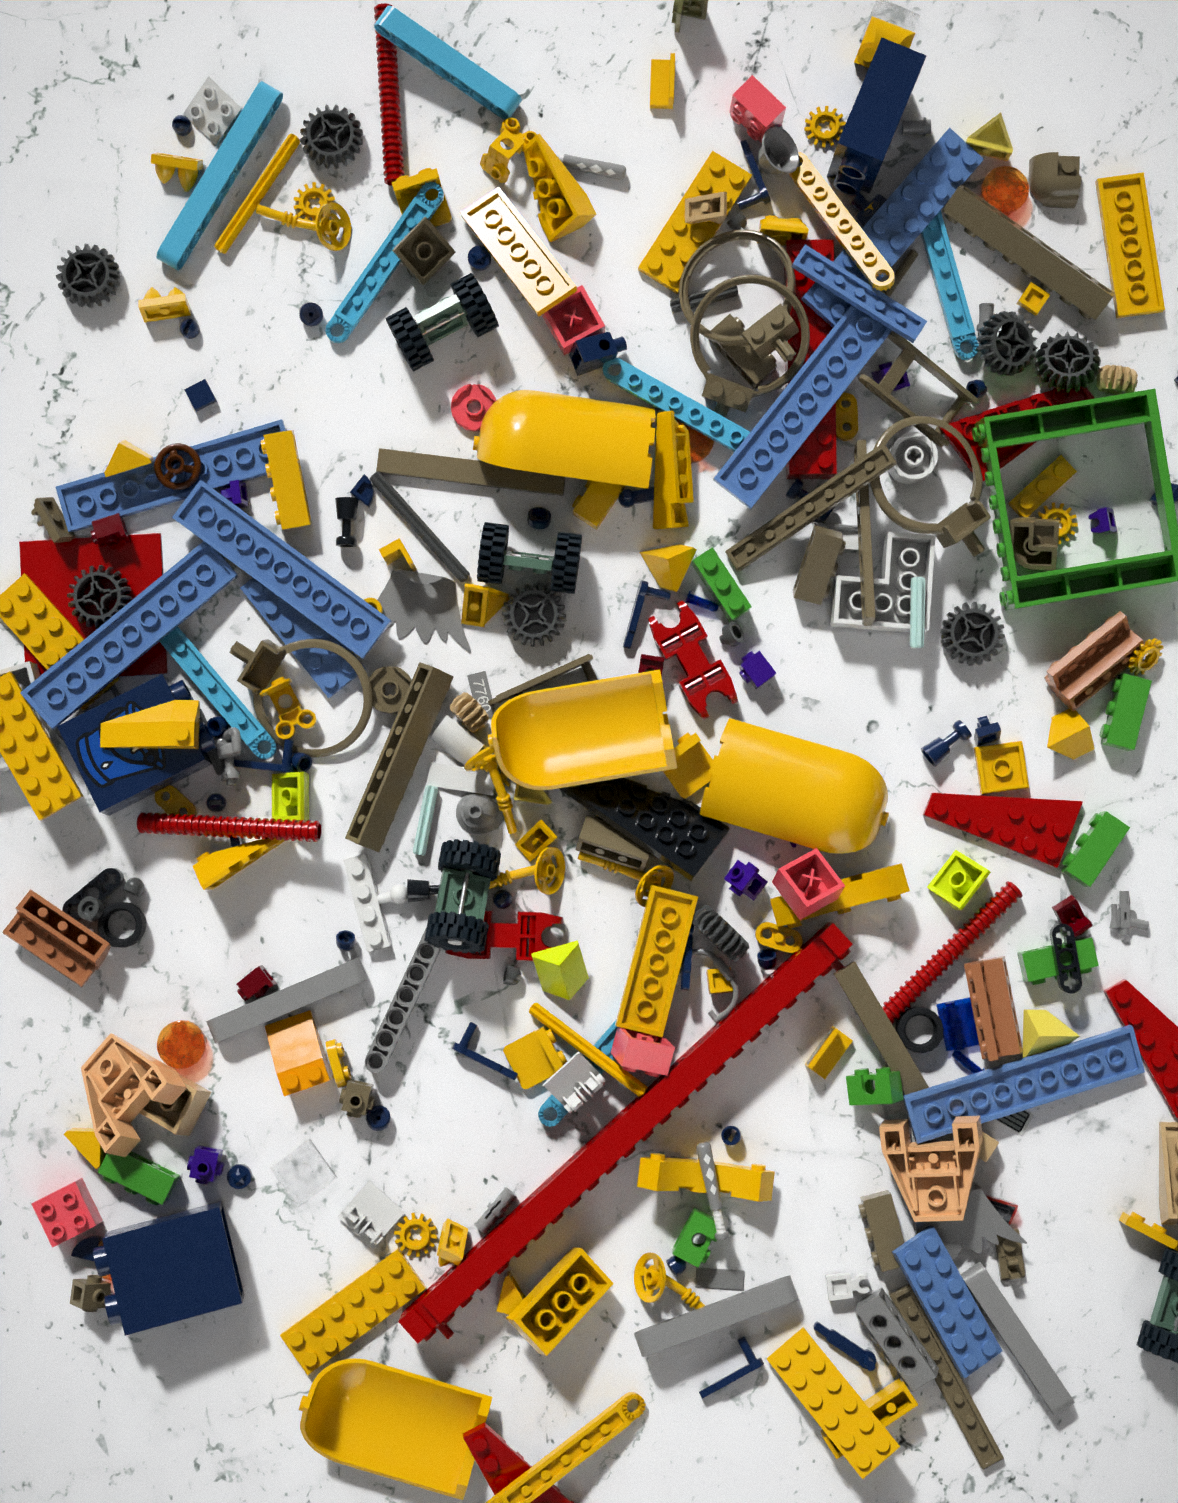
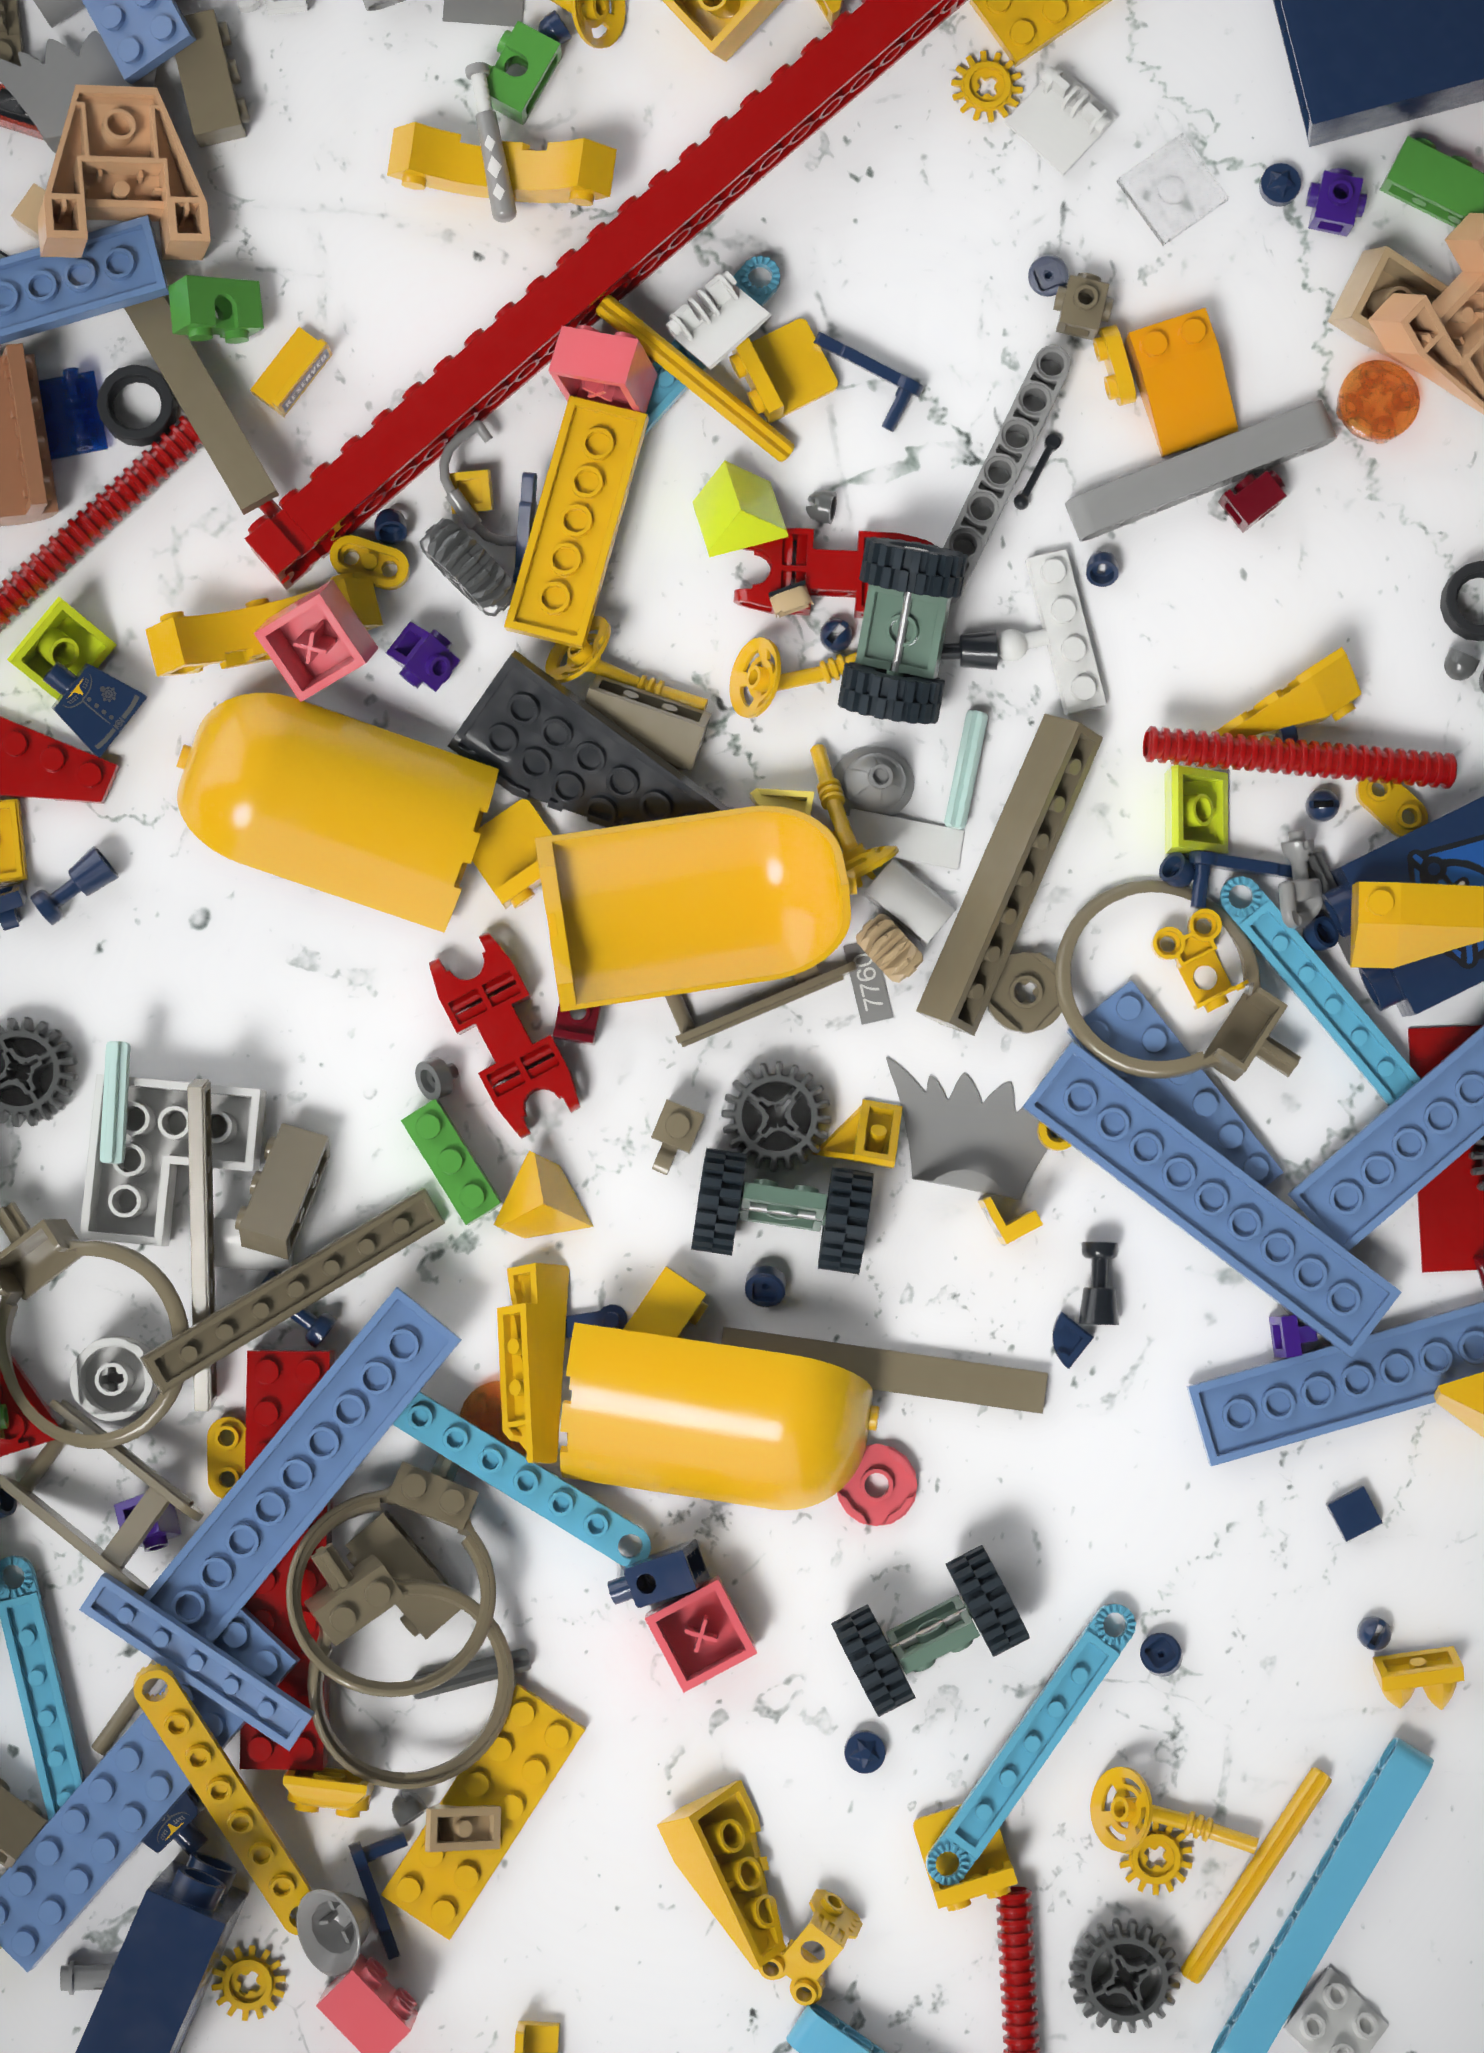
camera: 175 degrees right, 0 degrees up
yellow tile [151,153,203,192] -> none
reddish brown piece [154,443,202,490] -> none
dark blue hinge [172,115,192,136] -> none
yellow brick [261,430,312,530] -> none
dark grey axle [370,471,470,582] -> none
dark tan slope [392,217,456,286] -> none
yellow tile [437,1218,468,1267] -> none
plate [460,187,578,317] -> none
light grey pin [474,1187,517,1234] -> none
yellow slope [515,819,558,862] -> none
light grey piece [556,154,627,180] -> none
dark blue piece [623,580,671,649] -> none
clear blue piece [685,591,719,612] -> none
dark blue hinge [721,1126,741,1145] -> none
dark purple brick [739,650,777,689] -> none
clear blue piece [952,1050,985,1074] -> none
none -> dark blue torso [43,661,147,758]
none -> dark tan brick [651,1099,705,1175]
none -> tan piece [768,580,814,618]
none -> black hinge [1013,434,1061,510]

